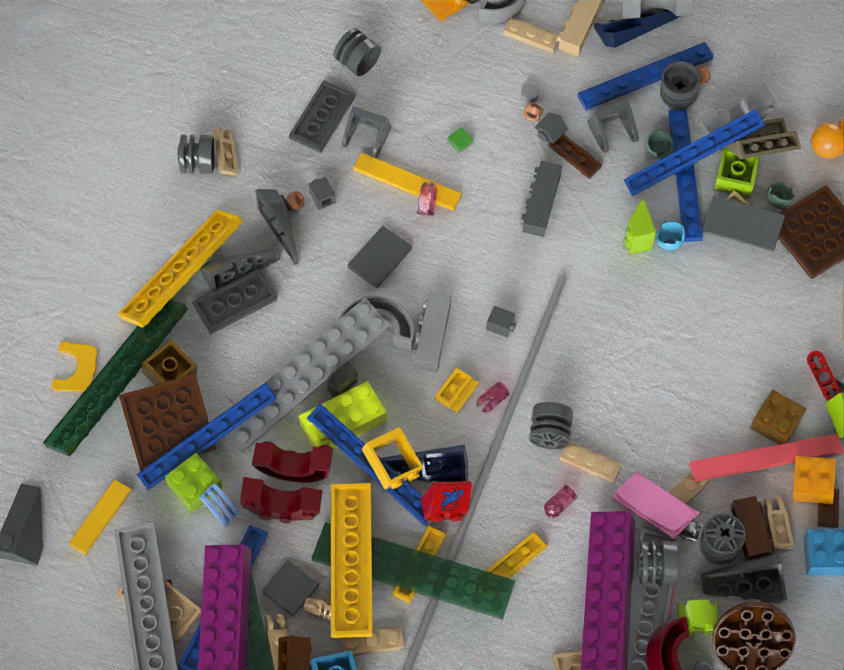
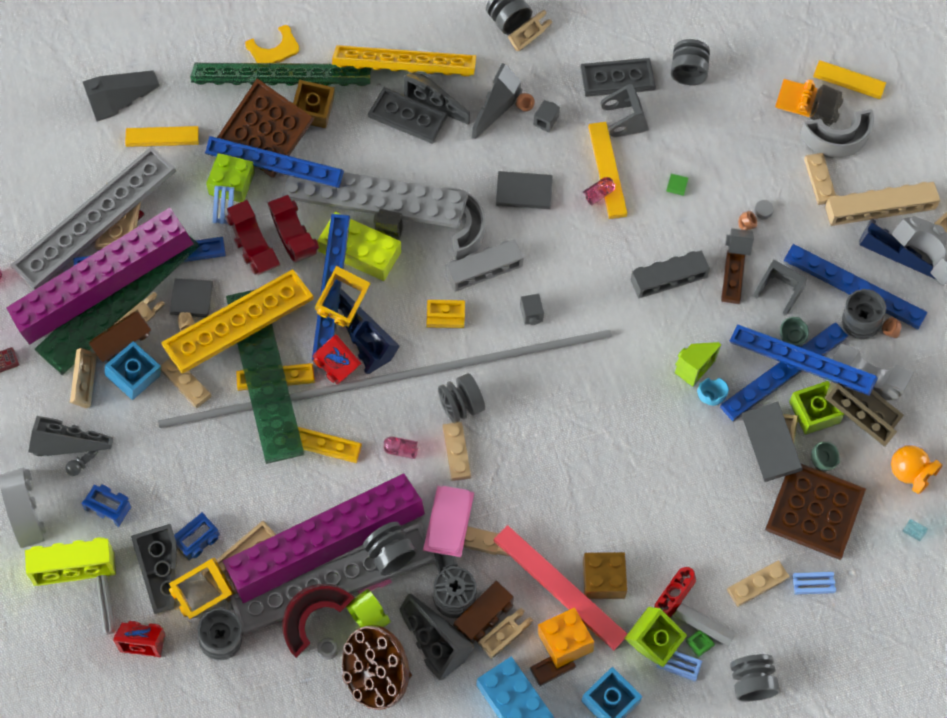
camera: 55 degrees right, 0 degrees up
clear pink piece [476,382,509,413] -> none

